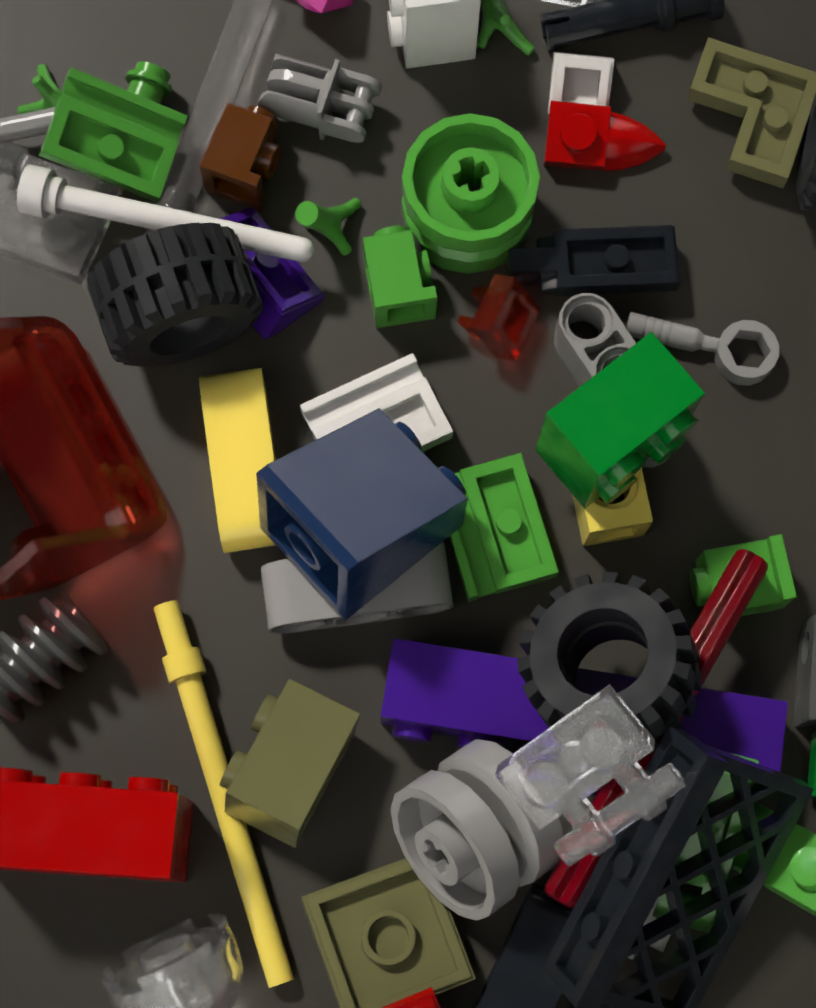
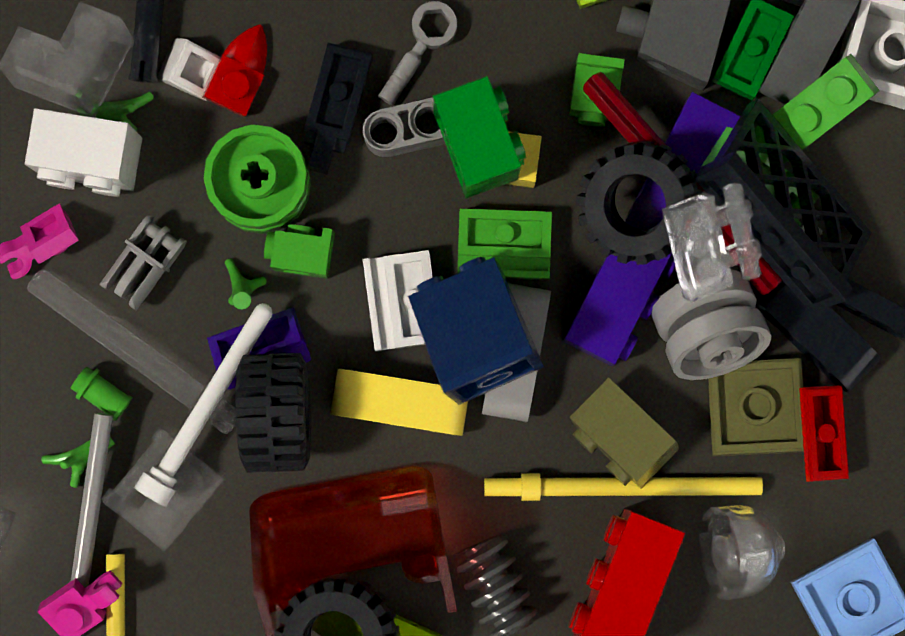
camera: 70 degrees left, 10 degrees up
bright green plate [39,67,188,202] -> none
reddish brown brick [199,103,281,211] -> none
clear red tile [457,274,540,362] -> none

